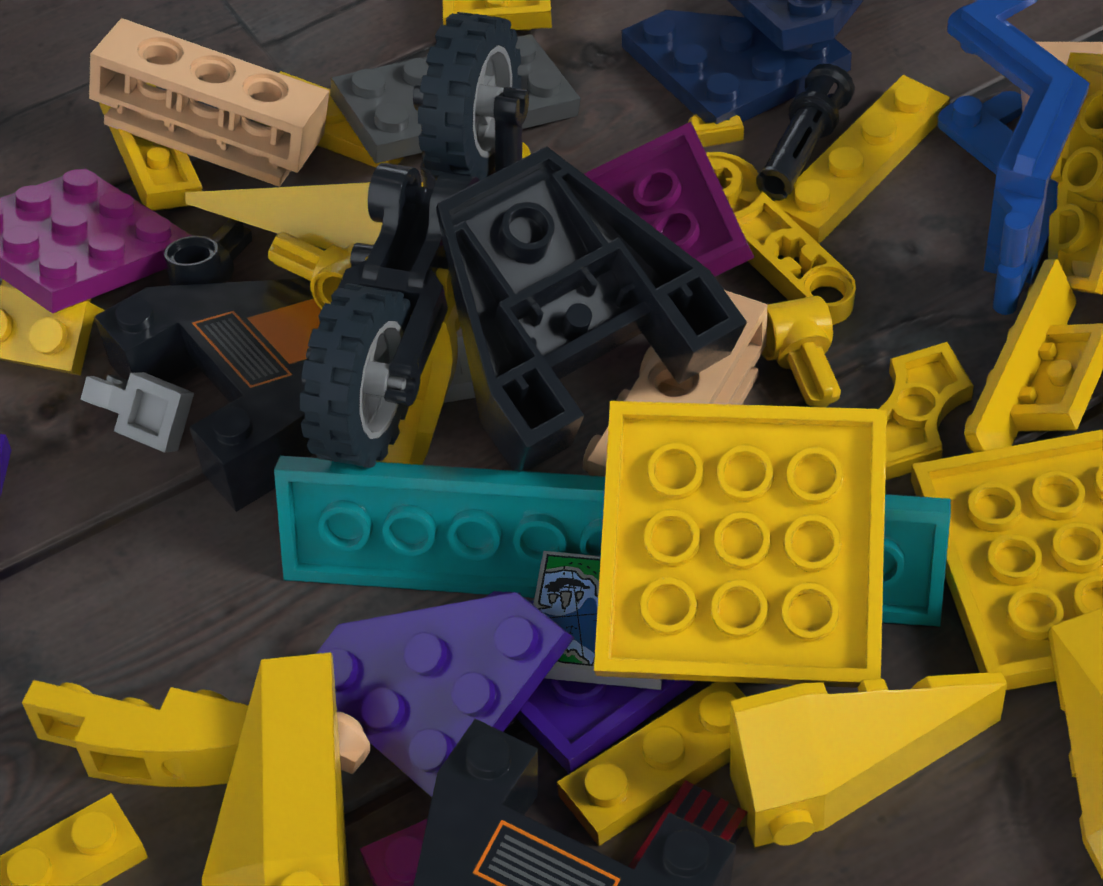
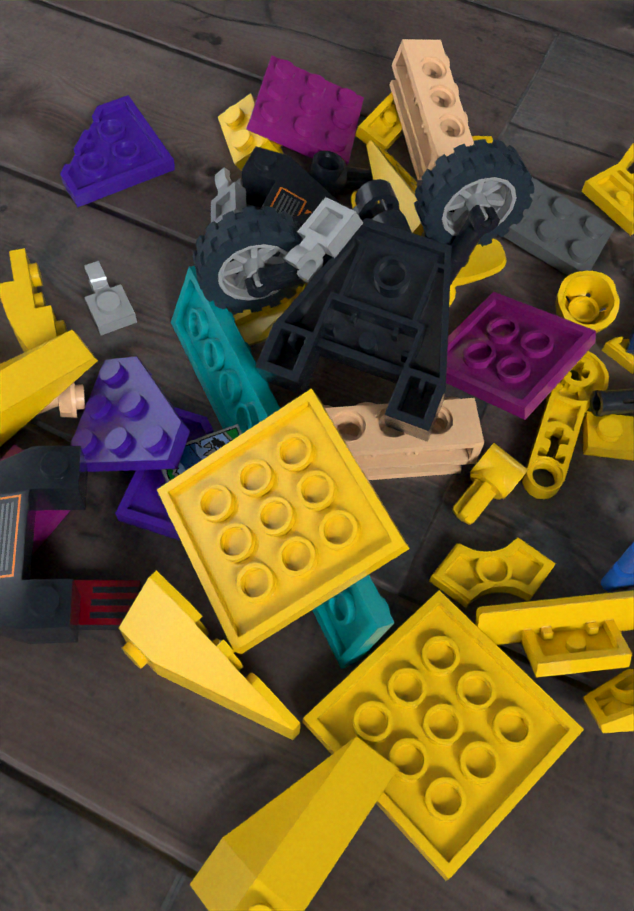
camera: 50 degrees right, 10 degrees up
yellow plate [557,682,746,846] -> none
none -> light grey plate [84,261,137,336]
none -> light grey plate [284,197,363,283]
none -> yellow helmet [555,271,620,333]

